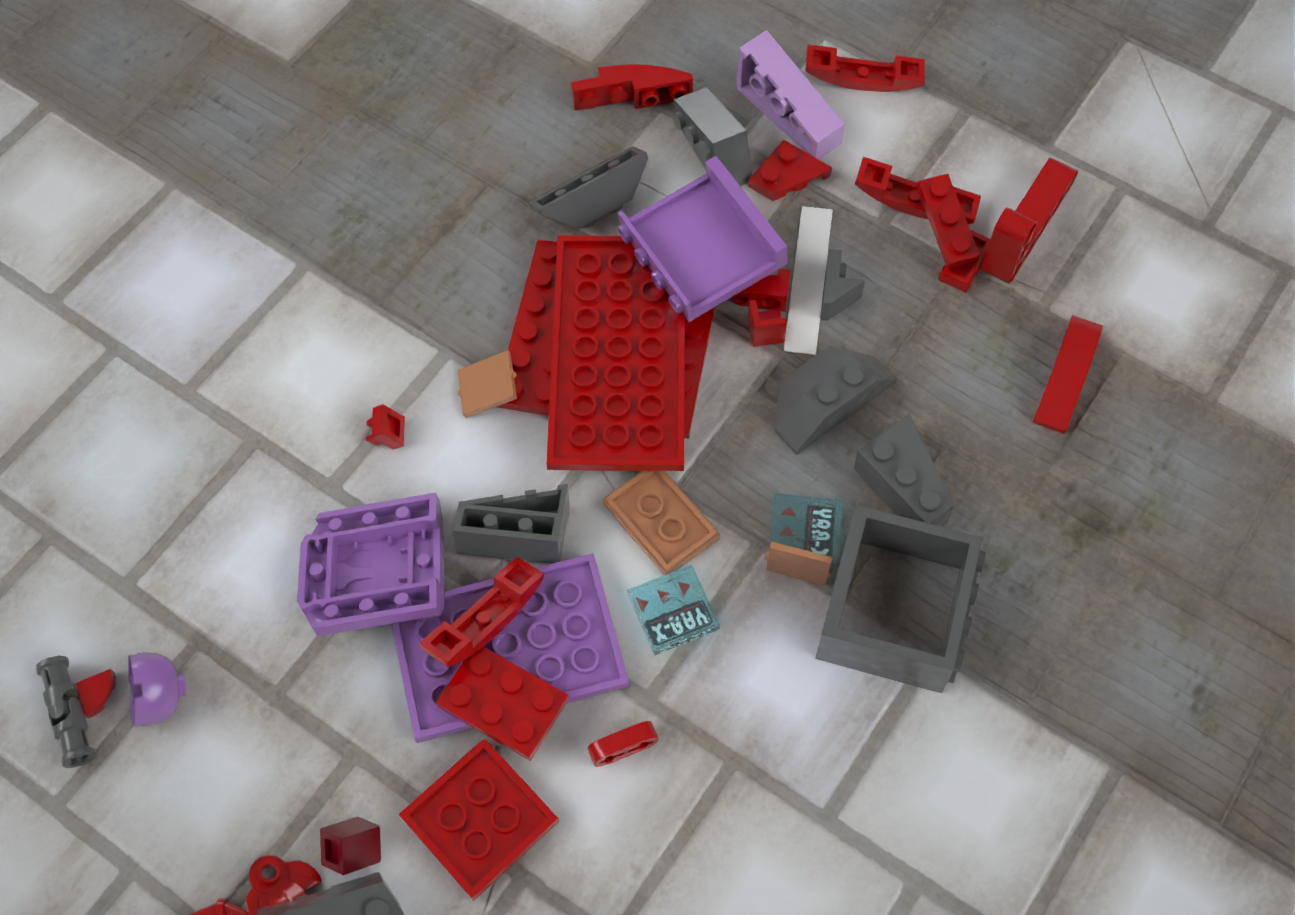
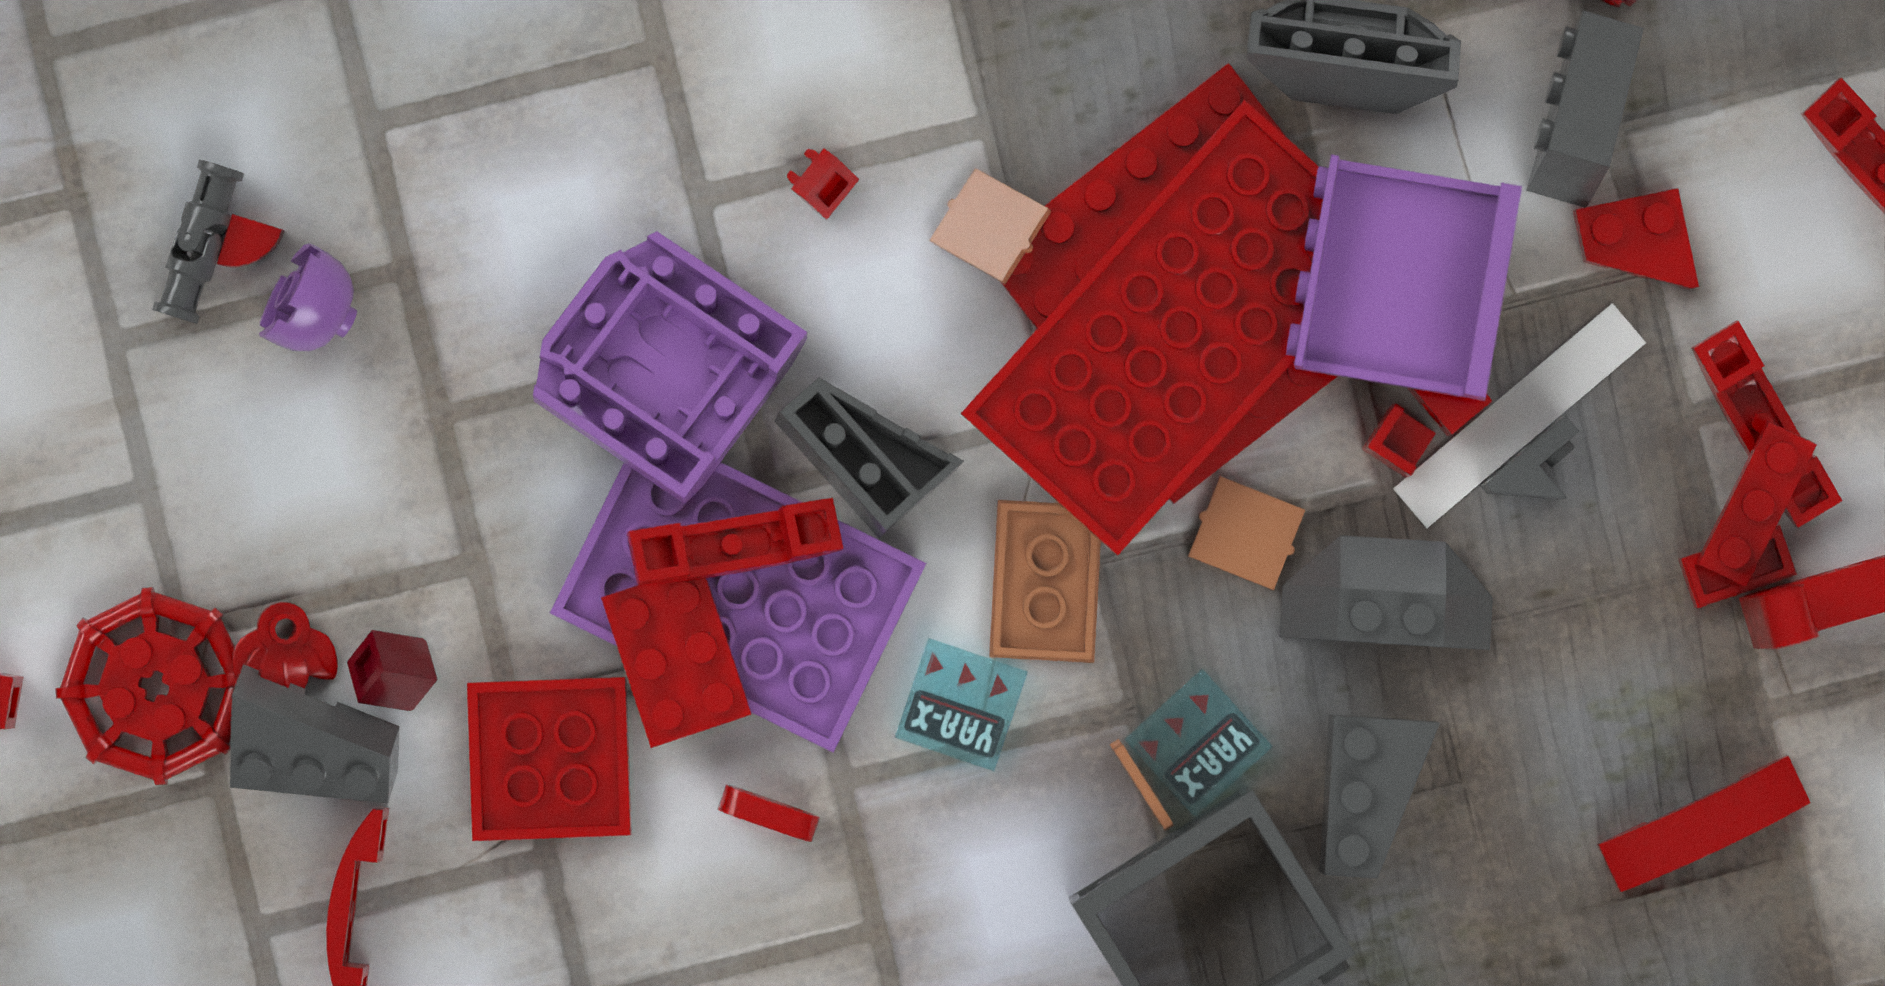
camera: 40 degrees right, 25 degrees up
lavender wedge [737,30,845,159] -> none
none -> nougat piece [1188,476,1305,590]

